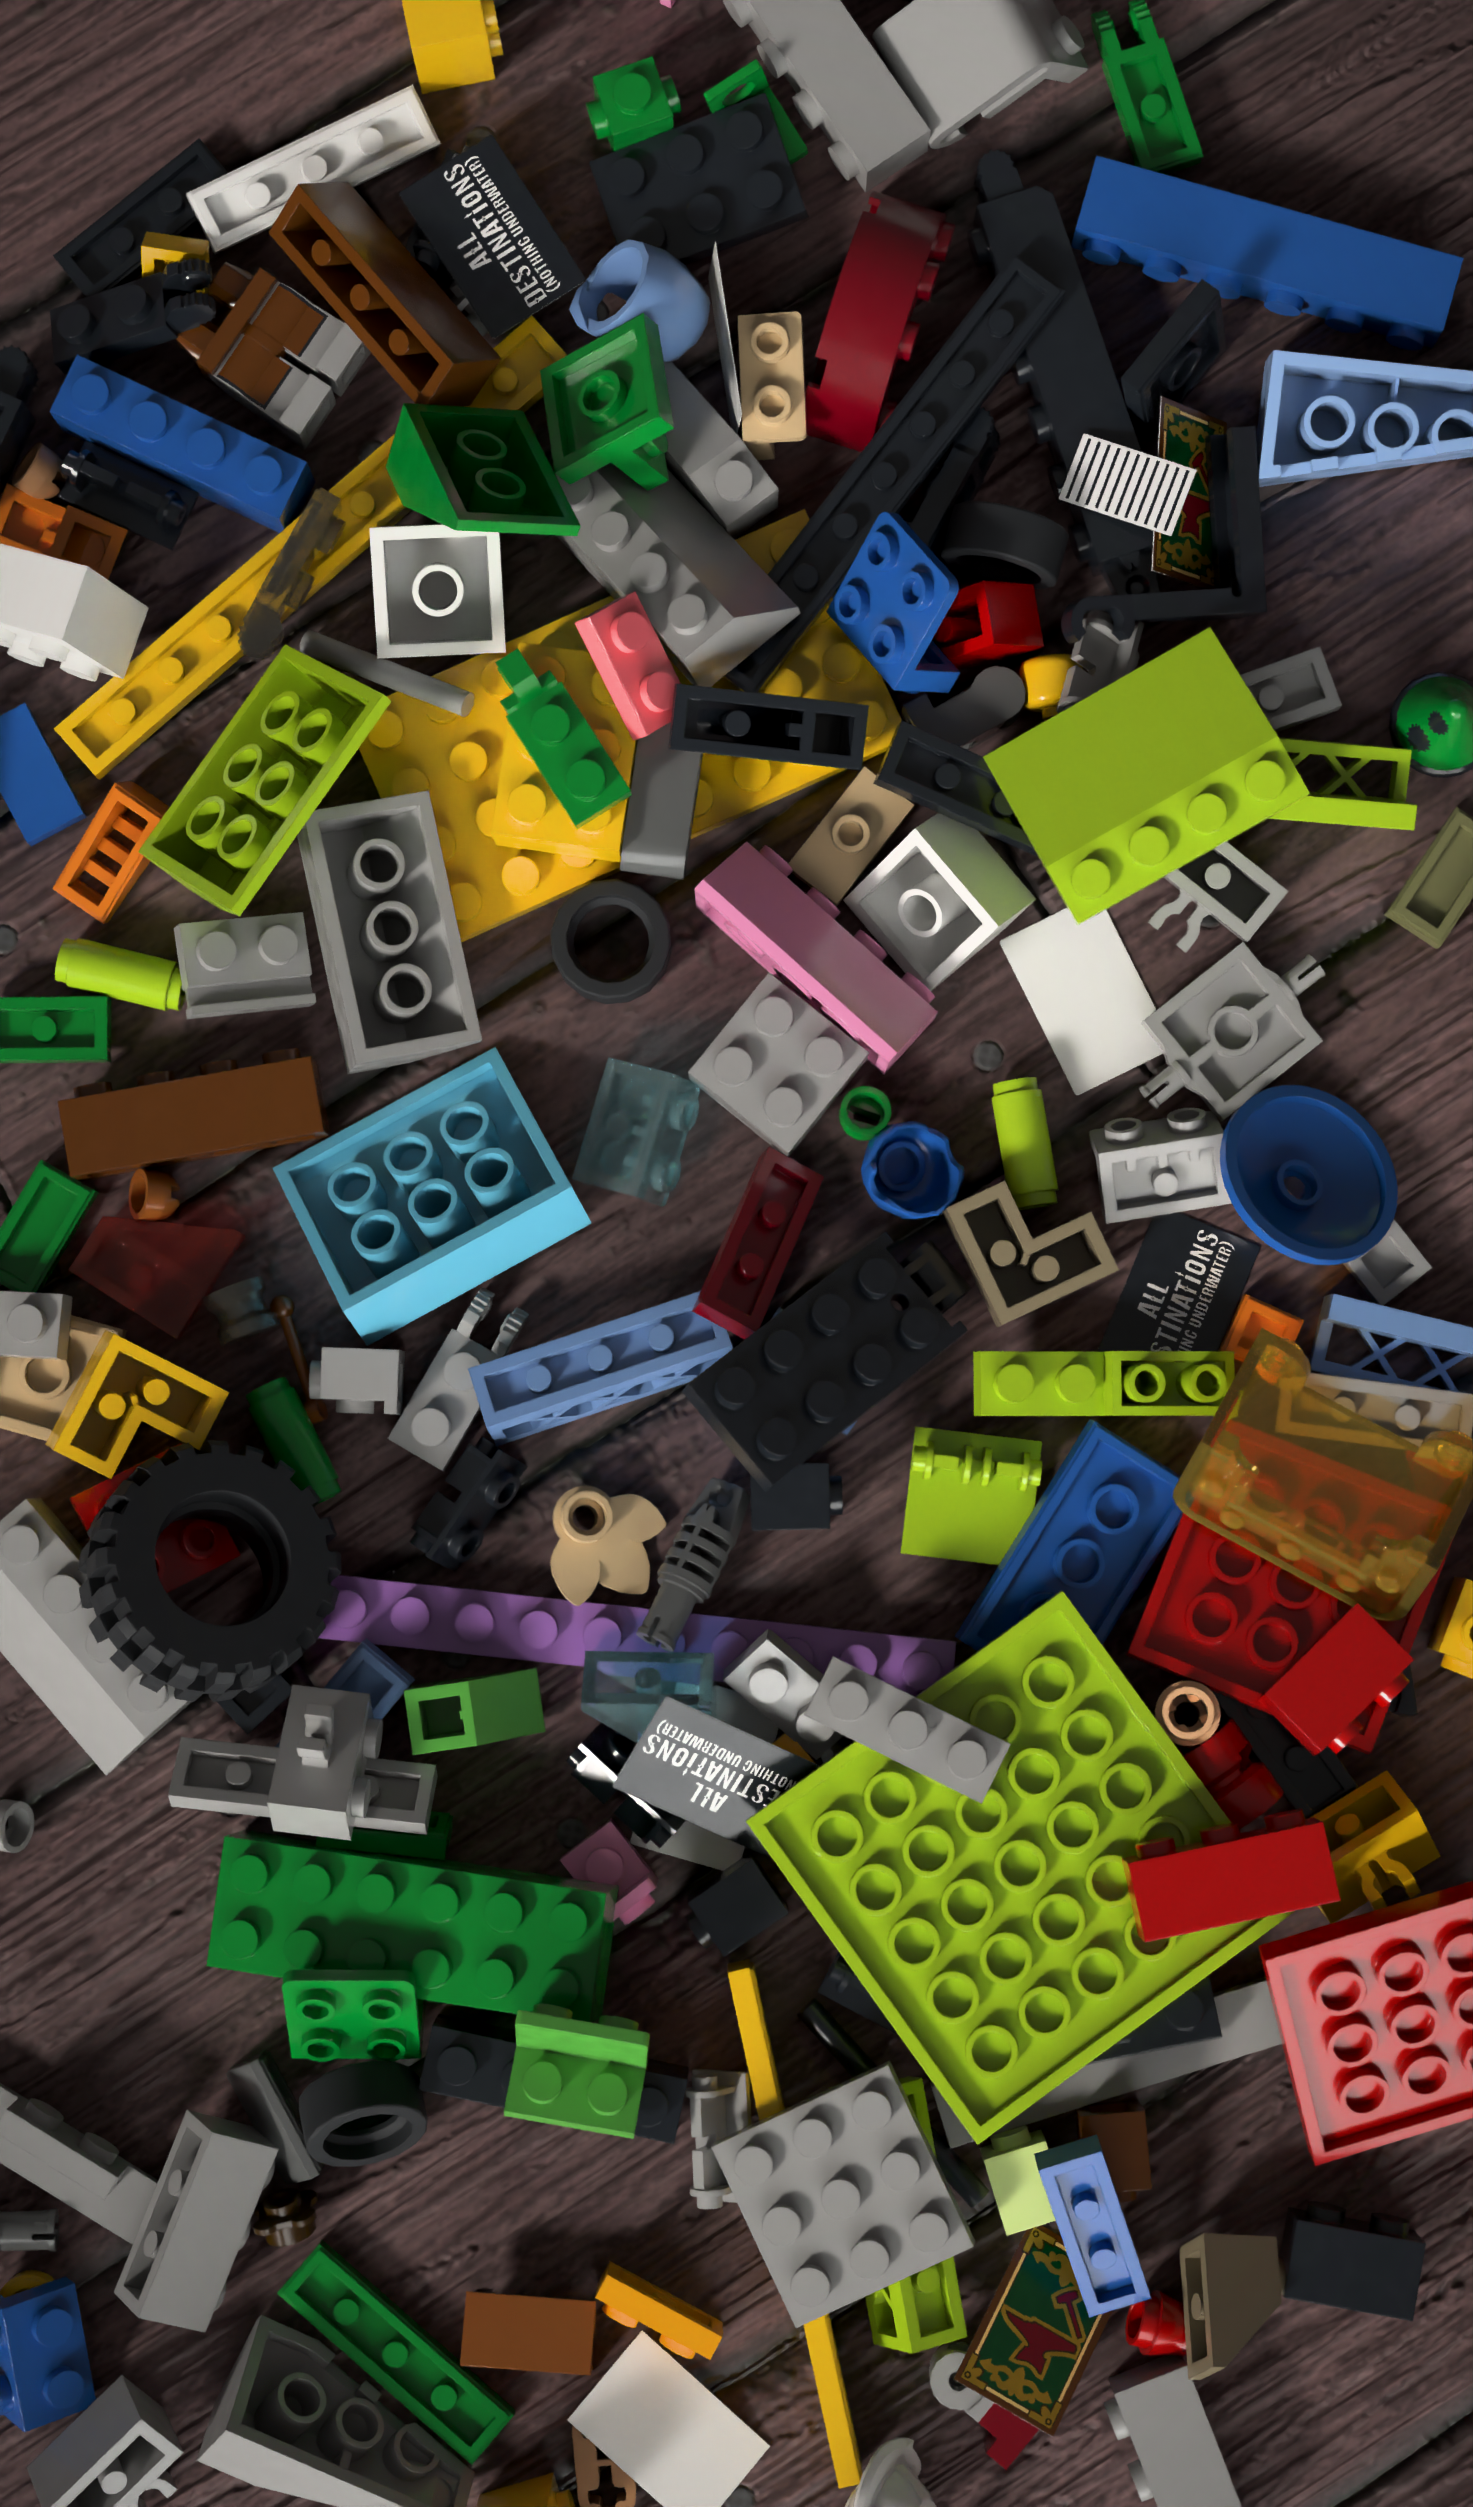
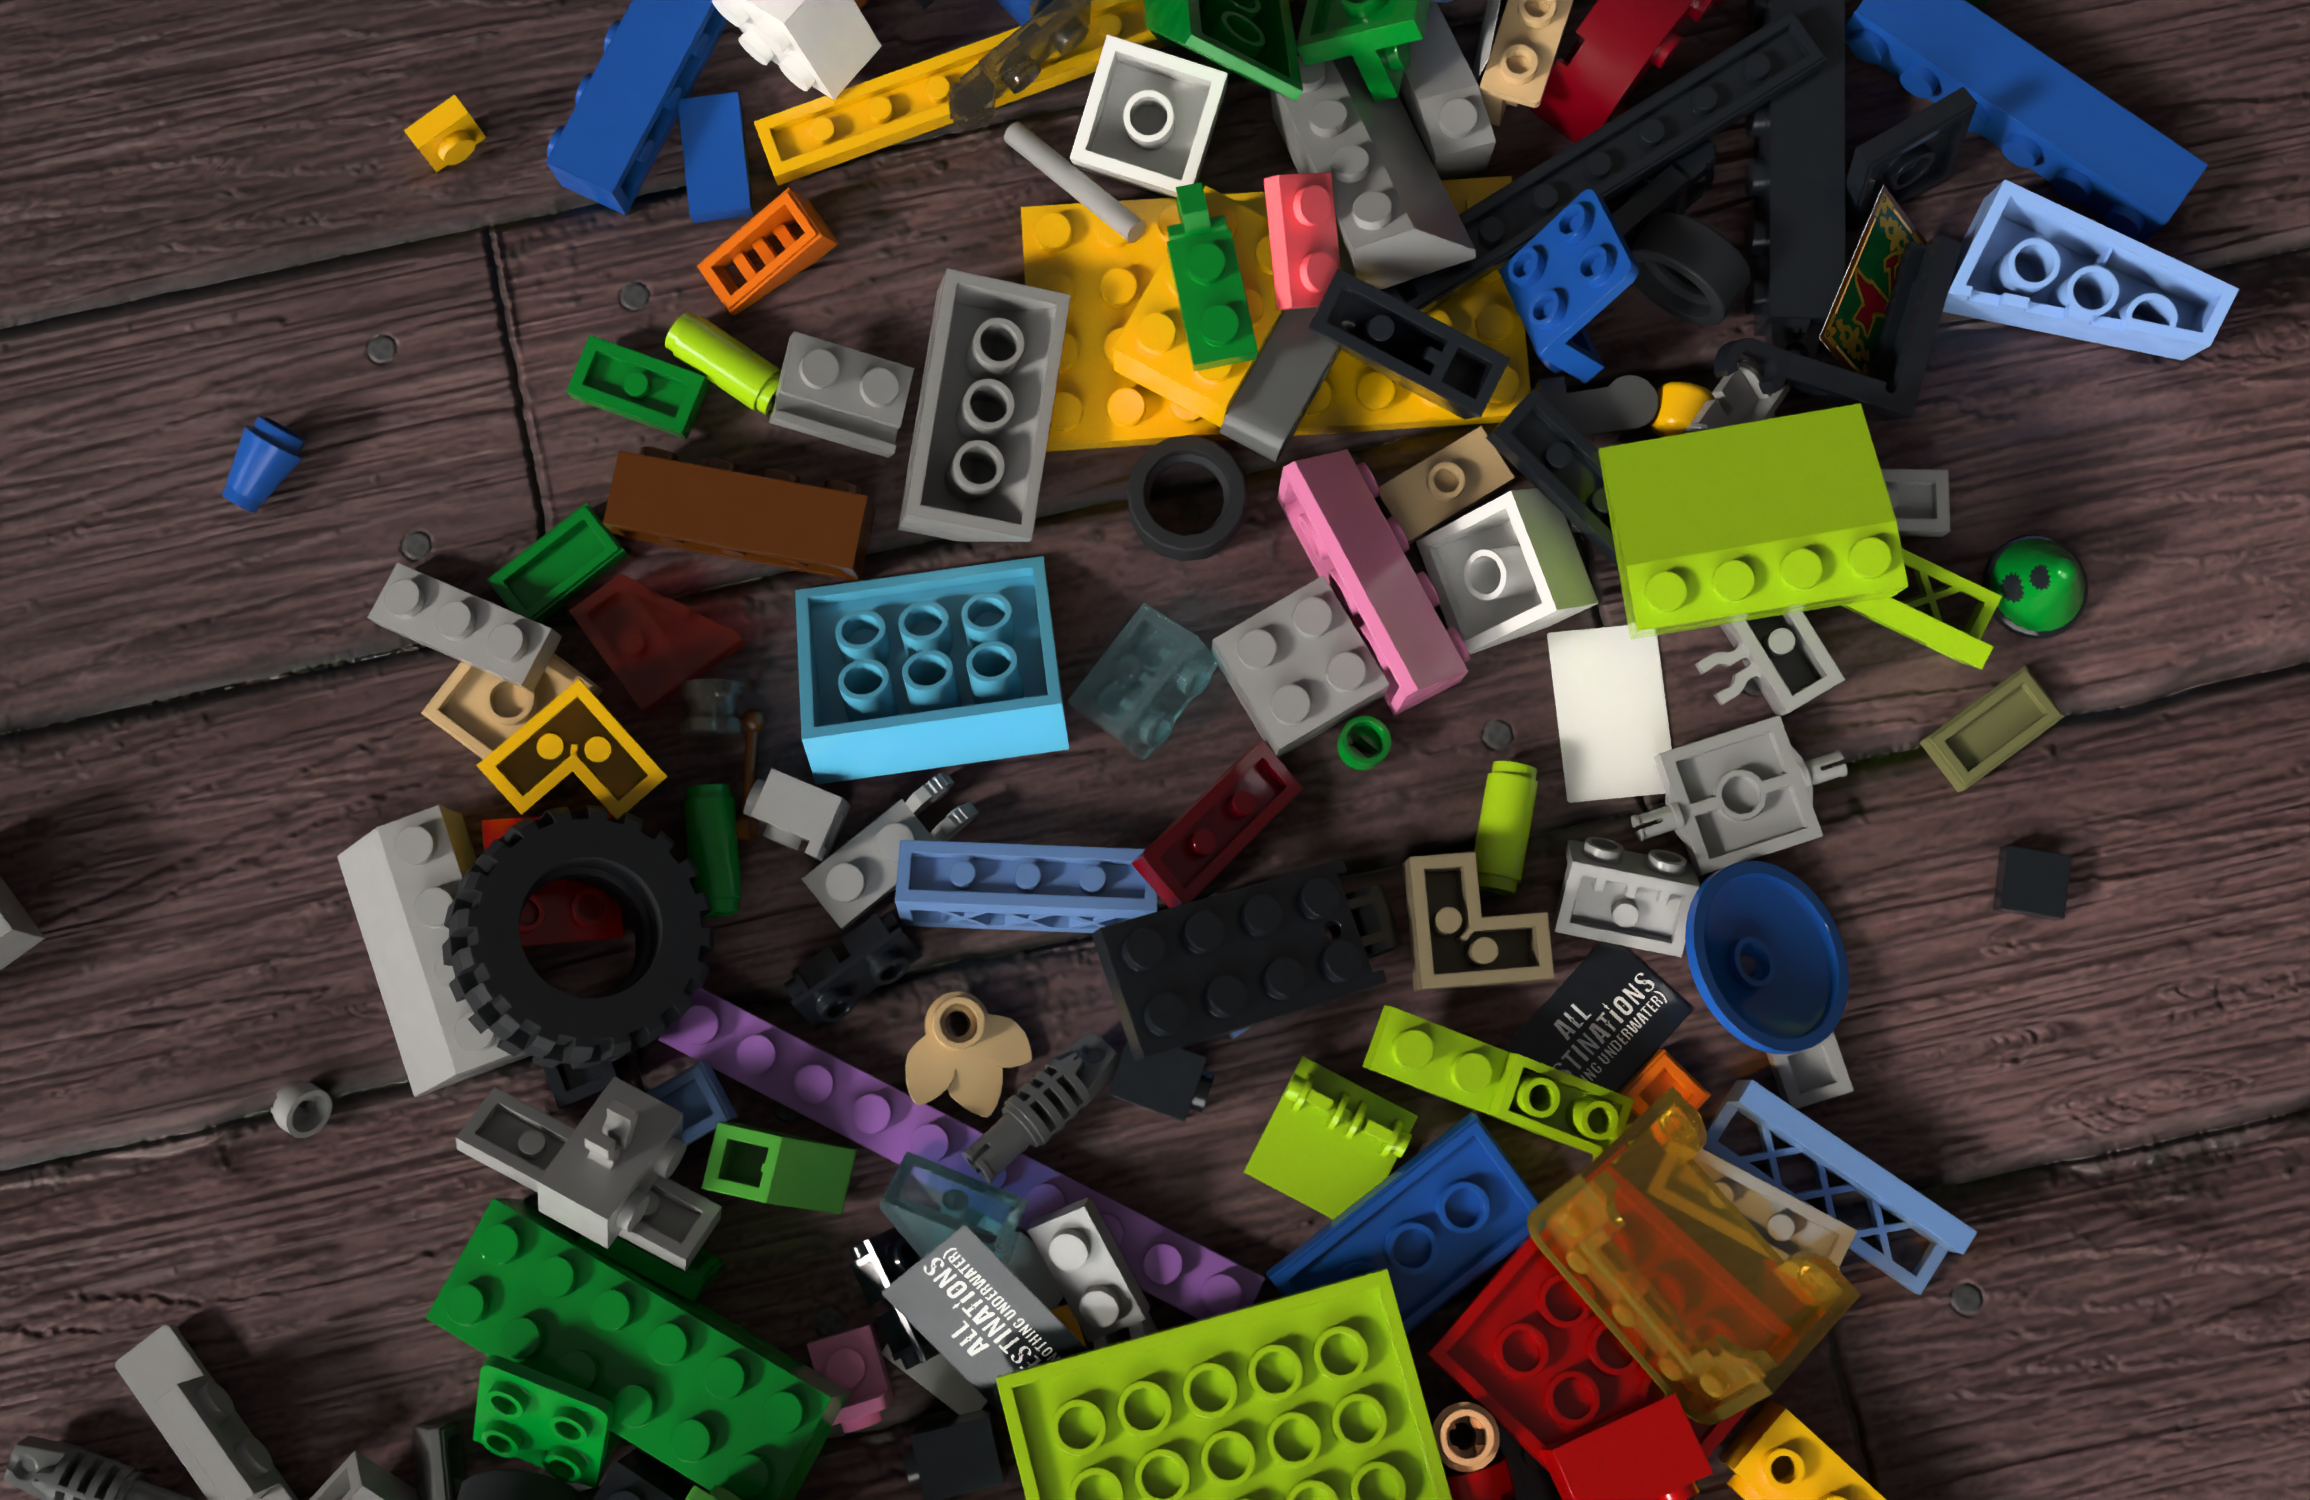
camera: 20 degrees right, 5 degrees down
dark orange hinge [129,1168,180,1221] -> none
lime slope [138,644,392,916] -> none
light grey plate [804,1656,1011,1804] -> none
blue hair [861,1121,964,1219] -> none
red slope [932,581,1044,669] -> none
white sticker [1059,433,1197,536] -> none

